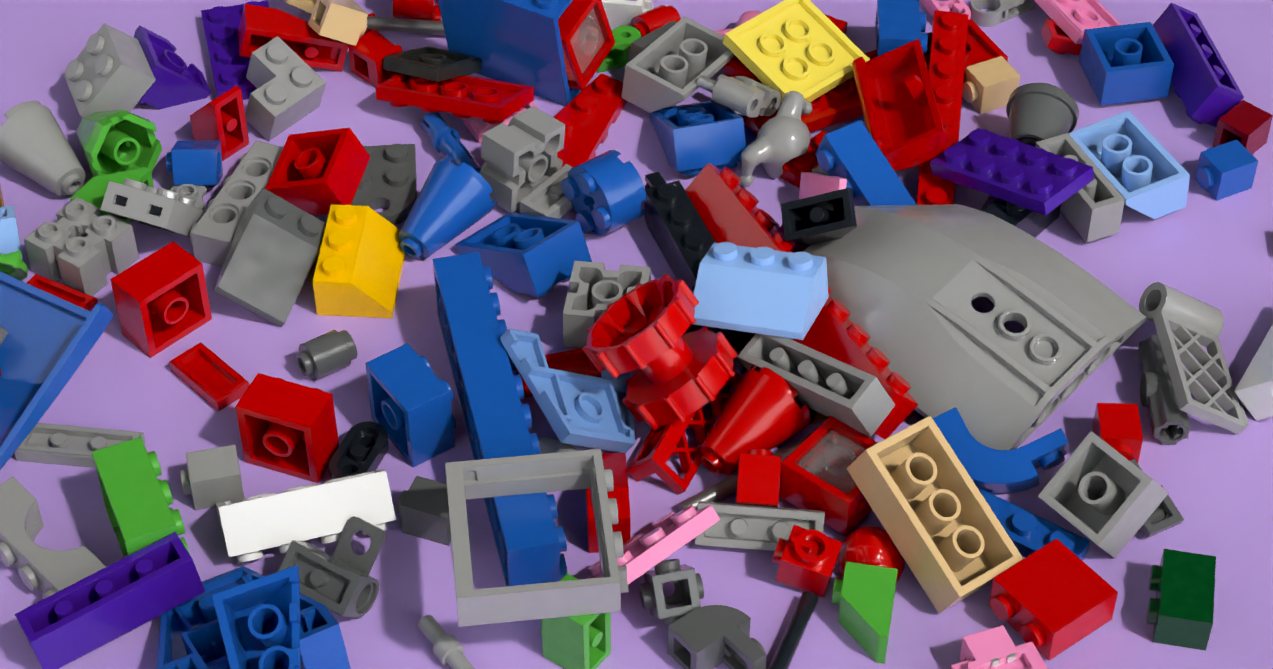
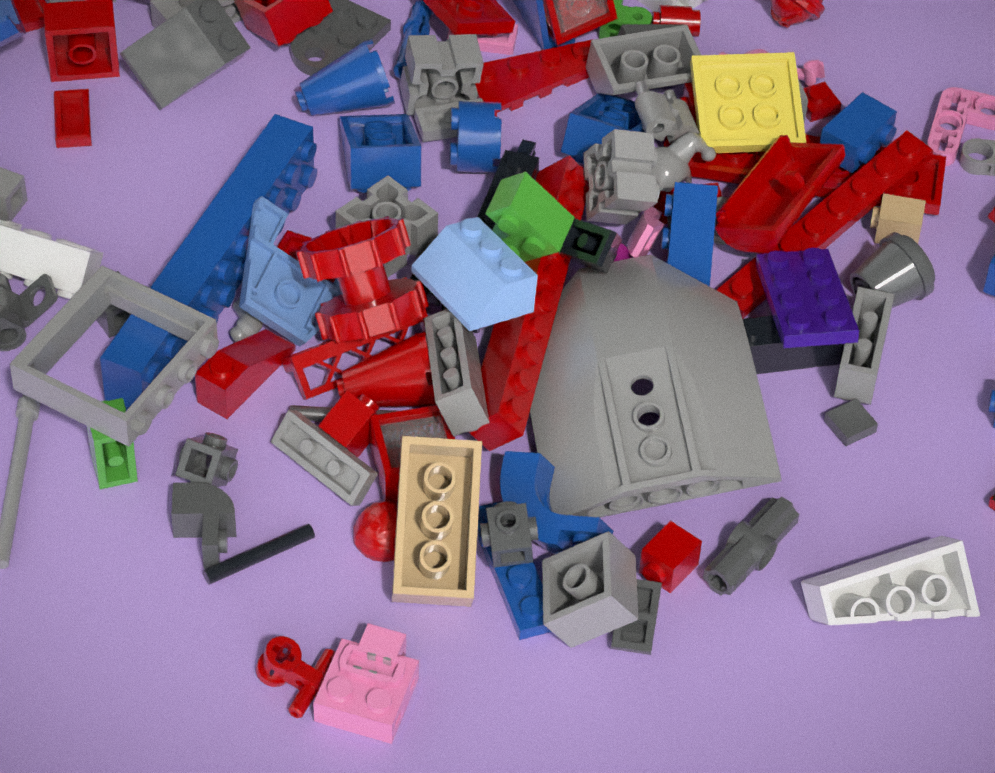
camera: 35 degrees right, 5 degrees up
red brick [235,373,339,483] -> none
dark grey brick [296,330,358,380] -> none
yellow slope [312,204,406,319] -> none
black plate [329,421,389,480] -> none
blue brick [365,343,456,467] -> none
bright pink plate [586,505,720,584] -> none
red brick [772,525,843,598] -> none
bright green slope [832,561,898,664] -> none
red brick [989,538,1118,661] -> none
light blue slope [1068,110,1190,219] -> none
light grey piece [1139,282,1249,434] -> none
dark green brick [1146,549,1216,651] -> none
none -> dark grey brick [480,501,539,568]
none -> bright green brick [485,172,575,262]
none -> light grey brick [584,129,660,224]
none -> dark grey tile [824,399,878,446]

